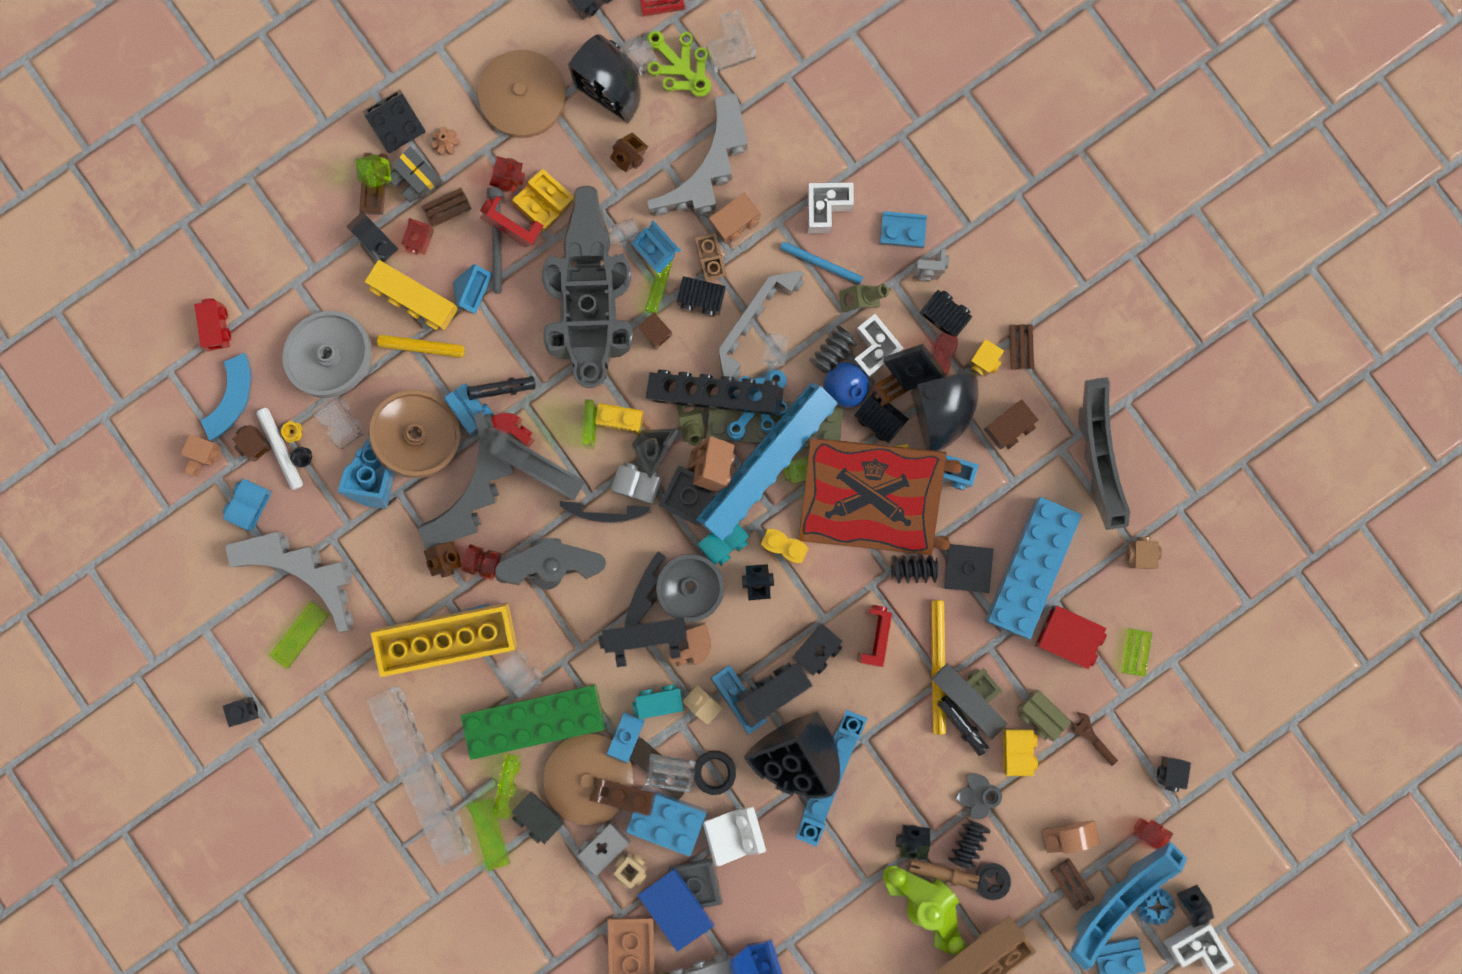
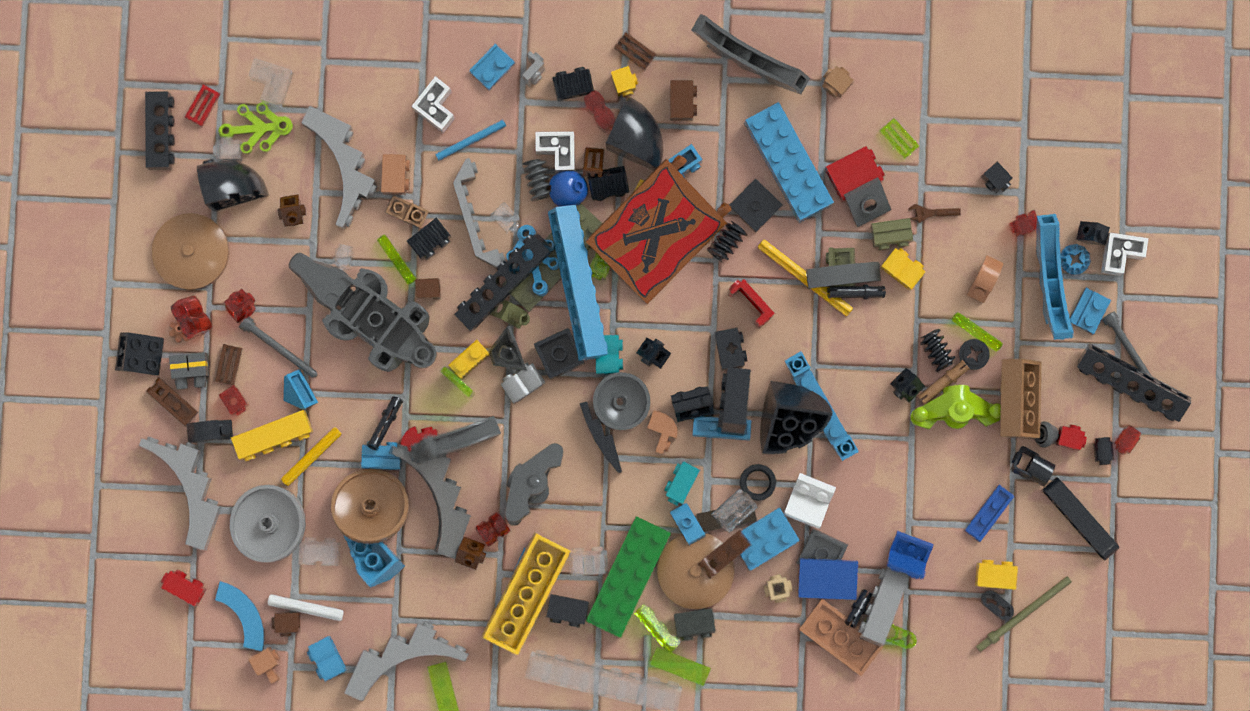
camera: 50 degrees left, 0 degrees up
yellow plate [281,421,303,443] -> none
black plate [290,447,313,467] -> none
clear neon green brick [355,154,392,187] -> none
red panel [480,196,544,247] -> none
yellow slope [511,169,574,233] -> none
black slope [560,501,651,523] -> none
light grey brick [577,821,631,876] -> none
black brick [599,617,687,668] -> none
dark azure plate [631,220,681,273] -> none
tan brick [682,685,723,725] -> none
nougat brick [687,436,735,492] -> none
yellow brick [761,529,809,564] -> none
olive bracket [839,284,889,313] -> none
black plate [883,344,946,391] -> none
dark grey plate [956,773,1002,819] -> none
reddish brown tile [1050,859,1095,911] -> none
none -> light grey arch [139,436,222,550]
none -> clear red brick [170,295,212,339]
none -> black brick [546,594,589,628]
none -> black brick [670,386,714,422]
none -> dark grey piece [844,177,891,227]
none -> black pin [845,590,872,628]
none -> clear neon green axle [952,312,1003,351]

